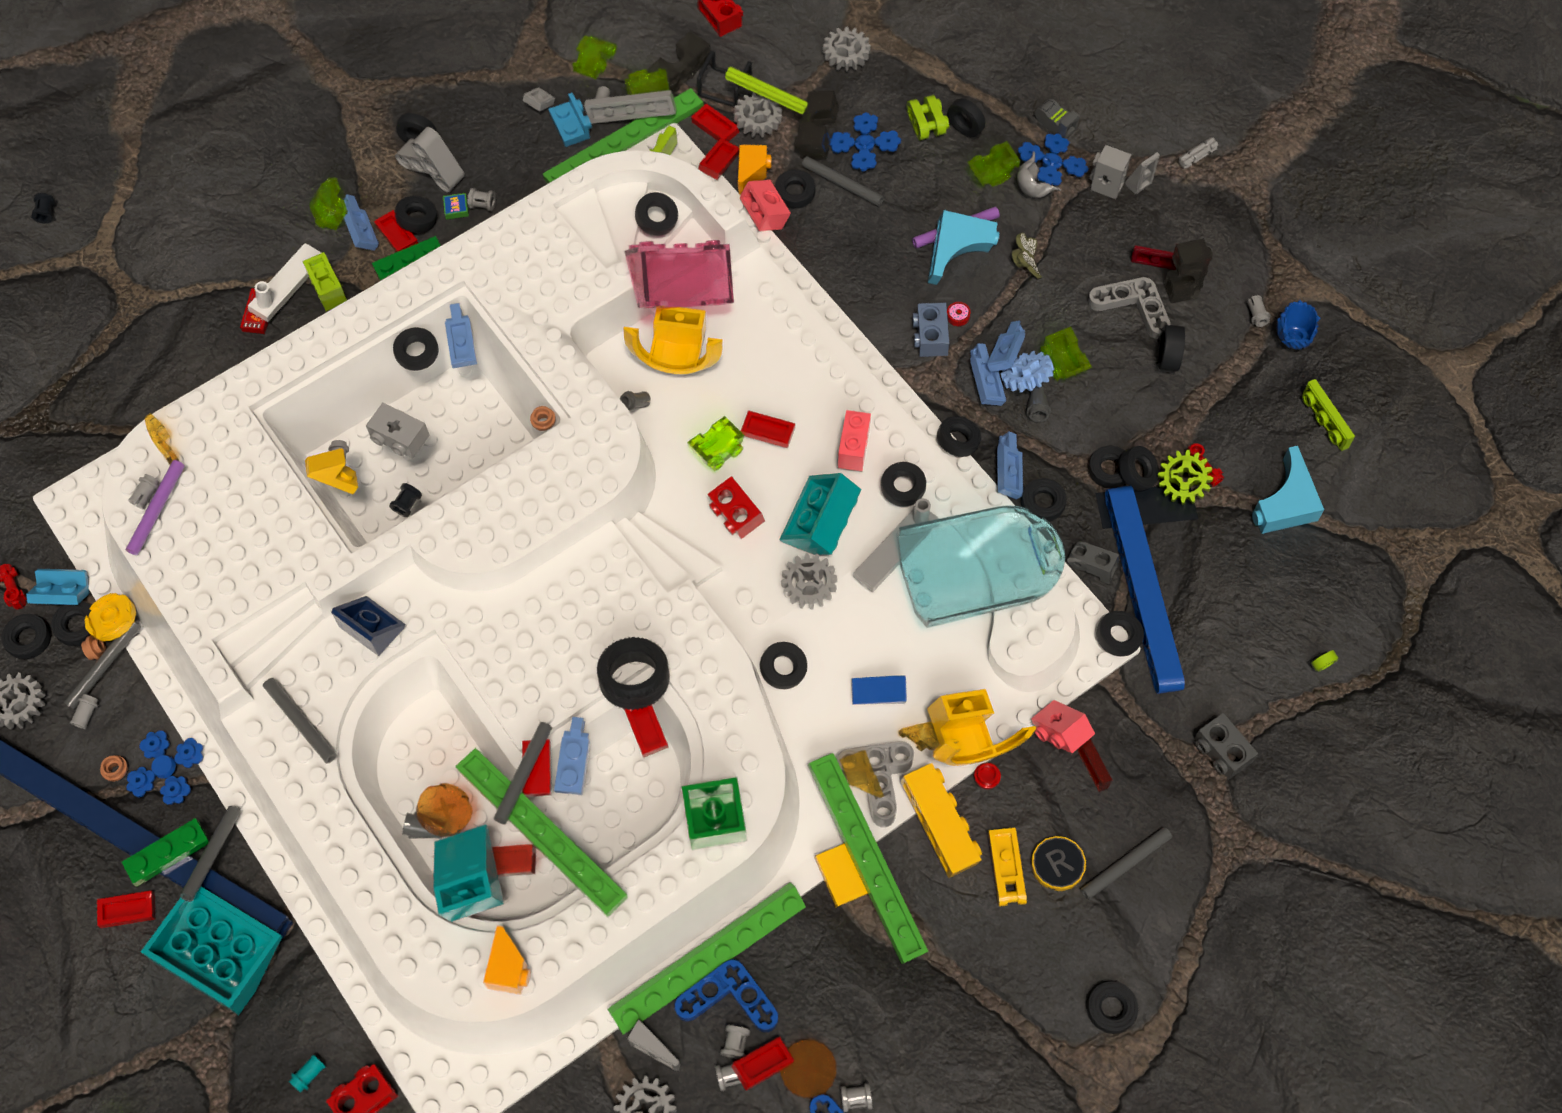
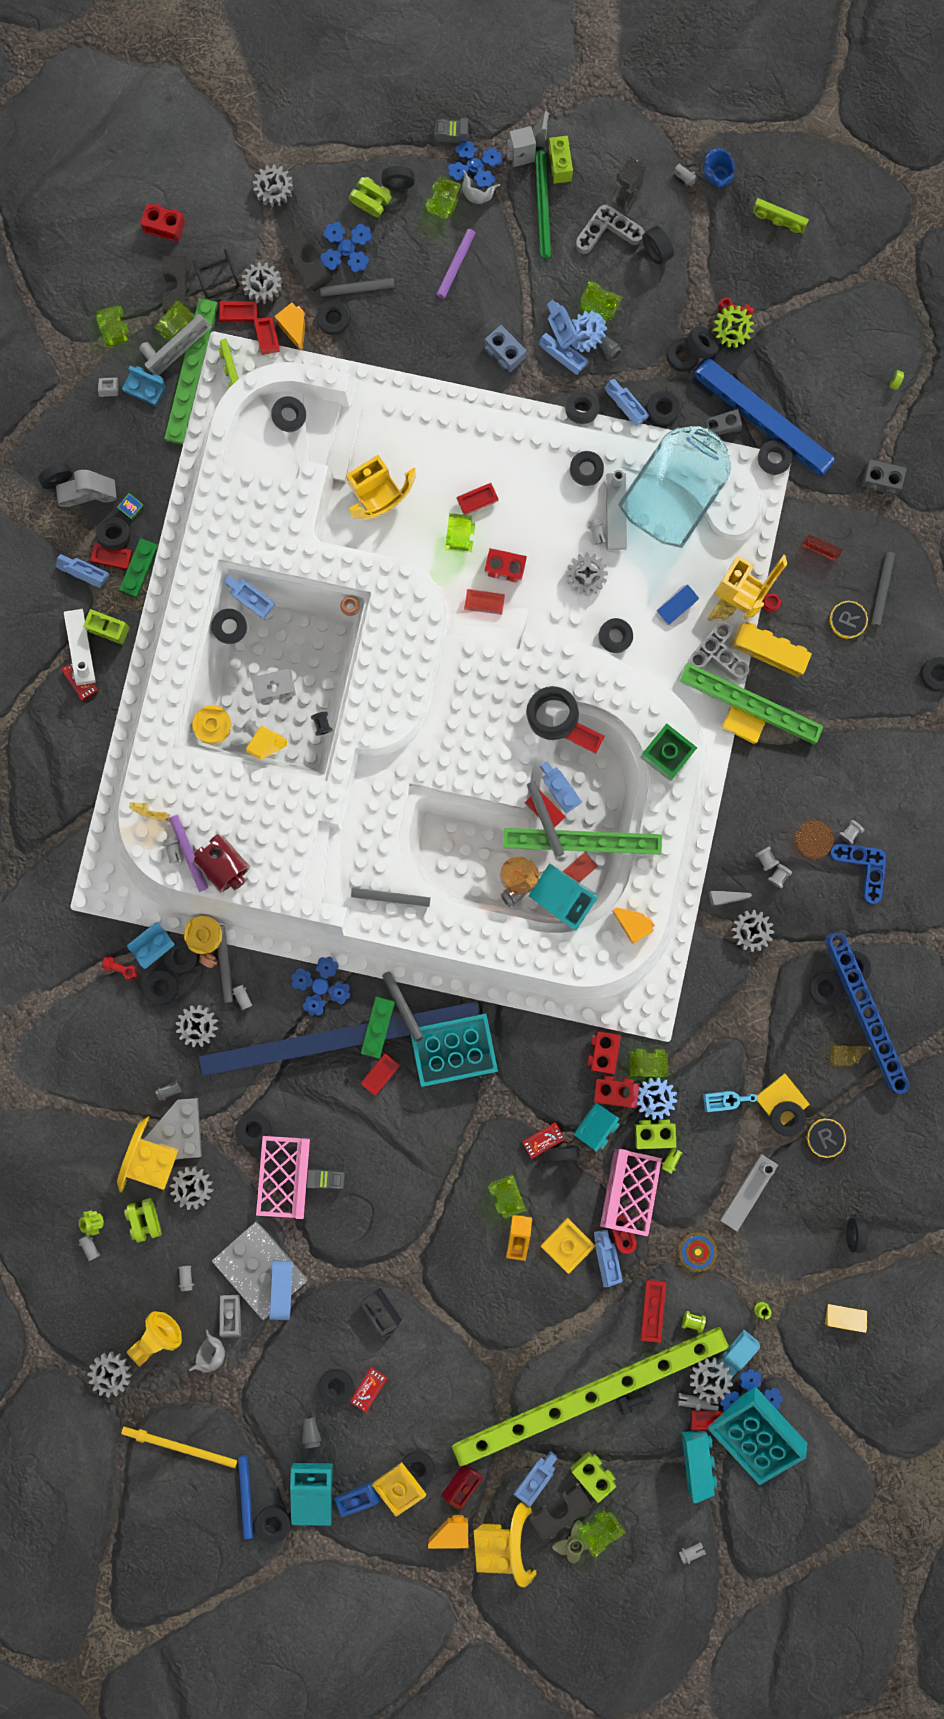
camera: 45 degrees left, 20 degrees up
nougat plate [100,755,128,782] -> none
teal pin [288,1055,326,1093] -> none
clear neon green cylinder [310,178,347,230] -> none
dark blue slope [331,596,406,656] -> none
light grey bush [468,188,496,211] -> none
bright green plate [607,882,806,1035] -> none
dark grey pin [620,391,651,411] -> none
clear pink windscreen [624,240,734,309] -> none
blue beam [675,960,778,1032] -> none
lime axle [725,67,808,114] -> none
red tile [731,1037,795,1091] -> none
coral brick [740,180,791,231] -> none
teal slope [779,473,862,555] -> none
coral brick [838,410,871,471] -> none
clear yellow slope [839,750,884,798] -> none
medium azure arch [928,210,999,285] -> none
tile [947,302,971,326] -> none
yellow plate [988,828,1027,906] -> none
olive animal [1012,232,1043,279] -> none
coral brick [1031,700,1095,753] -> none
dark red slope [1131,245,1181,270] -> none
light grey axle [1178,137,1218,169] -> none
medium azure arch [1252,446,1324,534] -> none
none -> yellow tile [192,705,232,745]
none -> dark red cylinder [193,834,250,893]
none -> clear red tile [464,589,505,615]
none -> green axle [535,150,551,259]
none -> lime brick [548,136,573,184]
none -> light grey pin [588,519,606,545]

